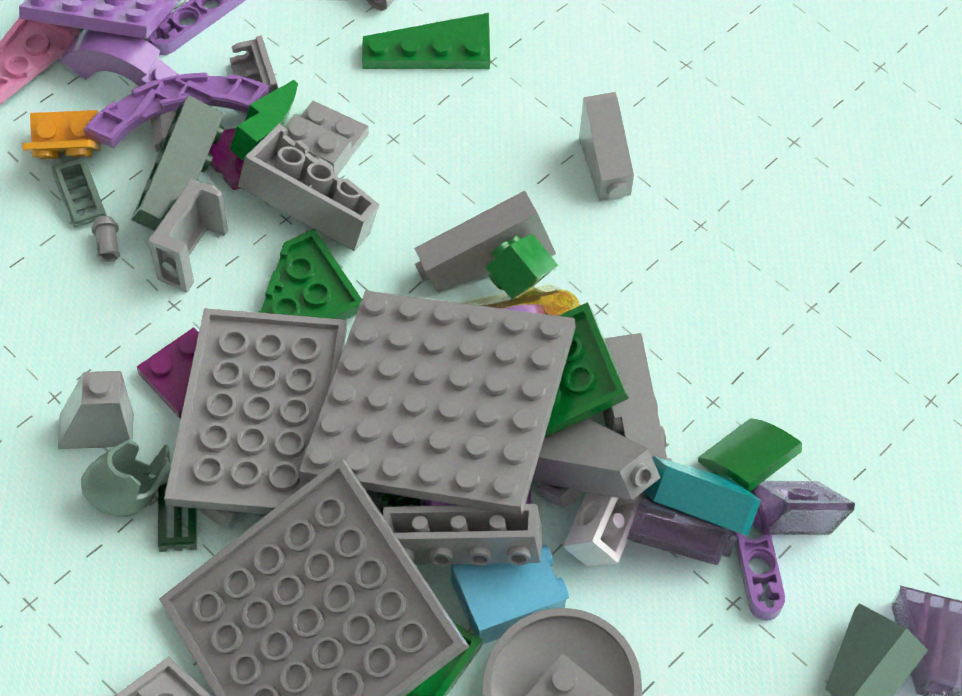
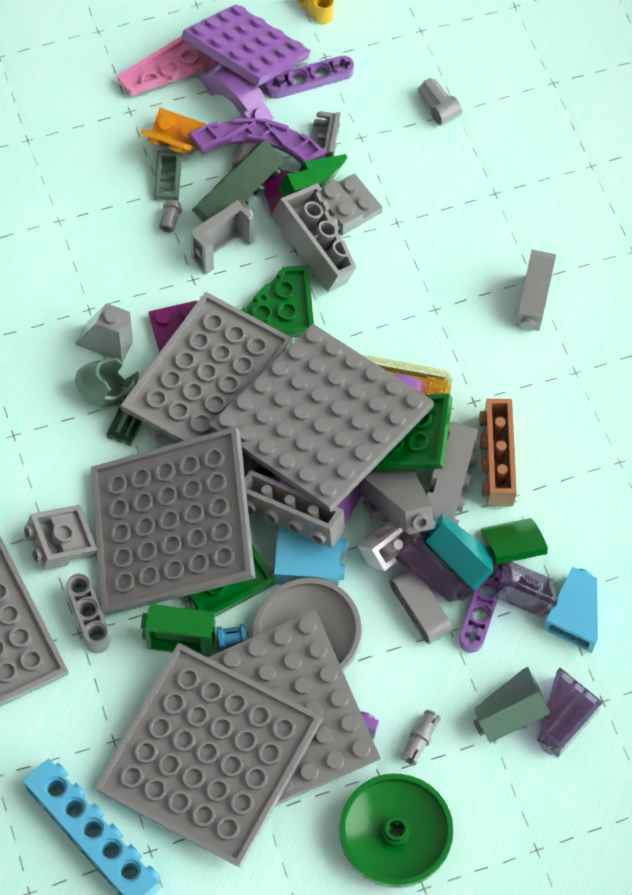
camera: 25 degrees right, 5 degrees up
green wing [362,12,490,69] -> none
light grey slope [414,190,556,291] -> none
green brick [485,233,559,300] -> none
none -> light grey beam [389,567,453,644]
none -> nougat brick [479,398,517,507]
none -> medium azure slope [543,566,598,653]

